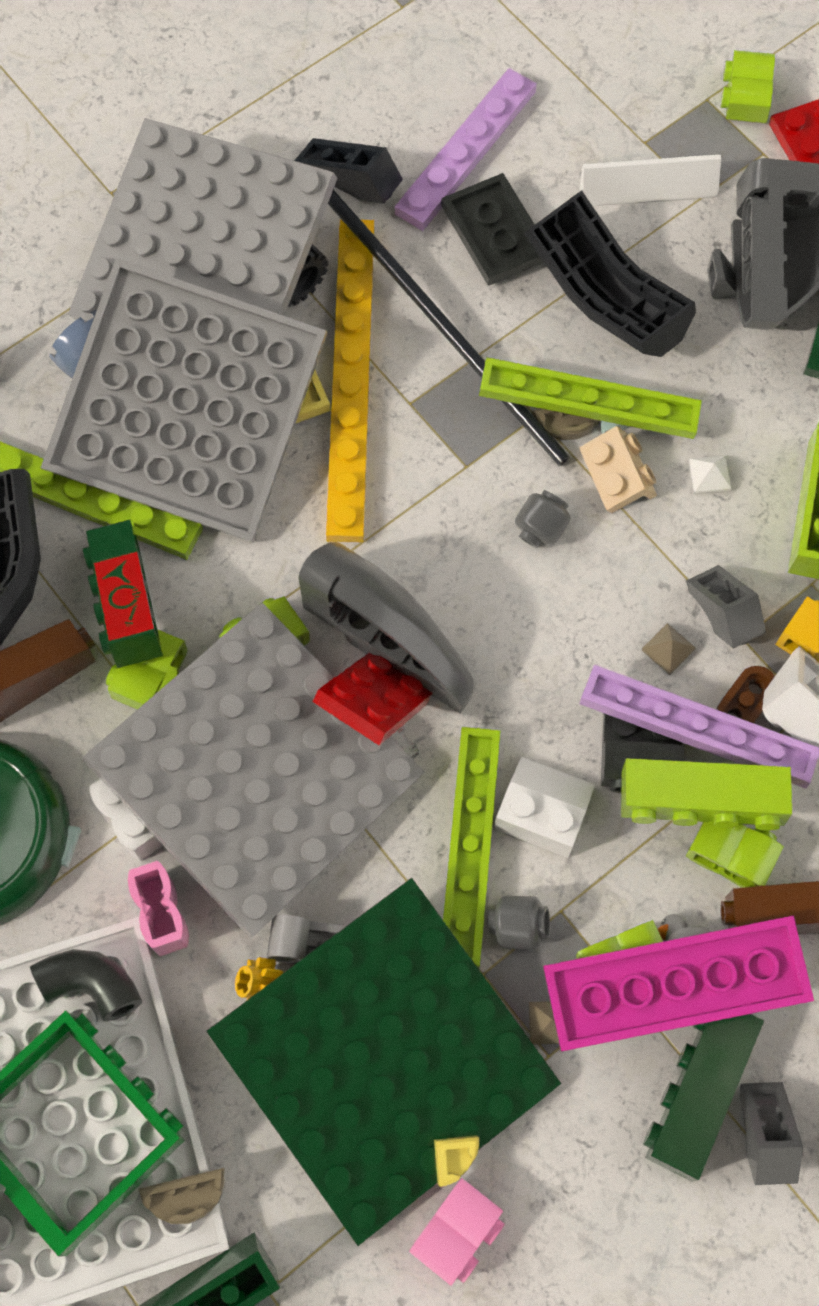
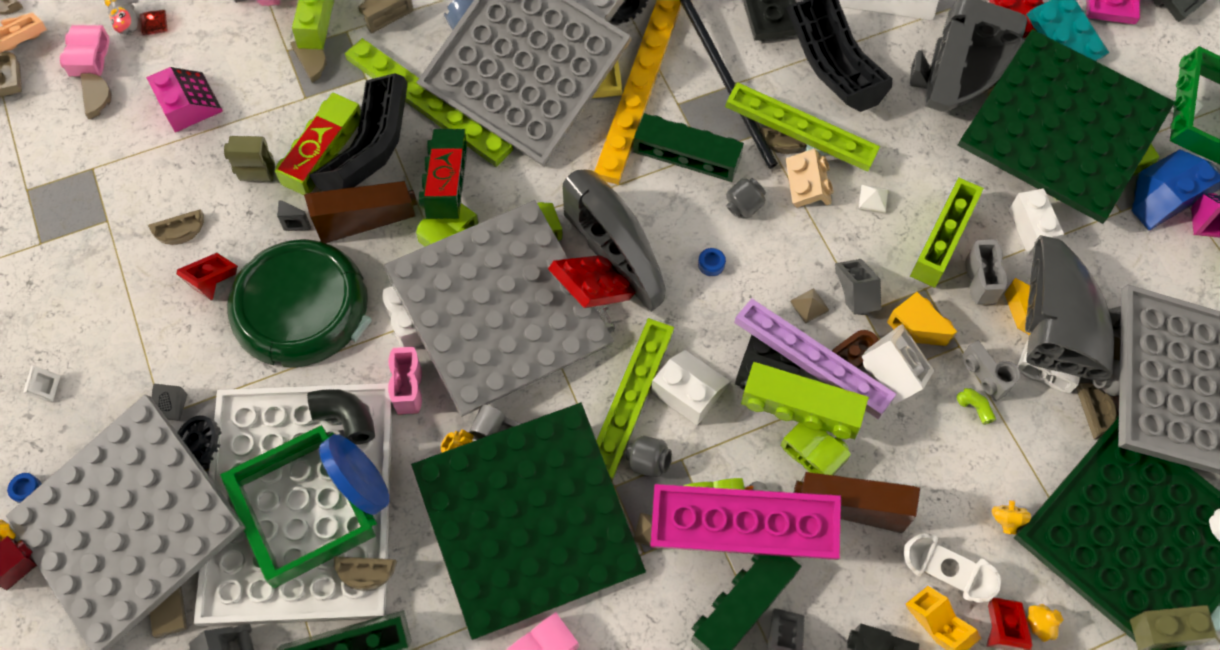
camera: 15 degrees right, 5 degrees down
light yellow tile [434,1136,479,1187] -> none
none -> blue piece [319,434,390,515]
none -> dark green brick [633,113,744,182]
none -> blue tile [698,248,726,276]

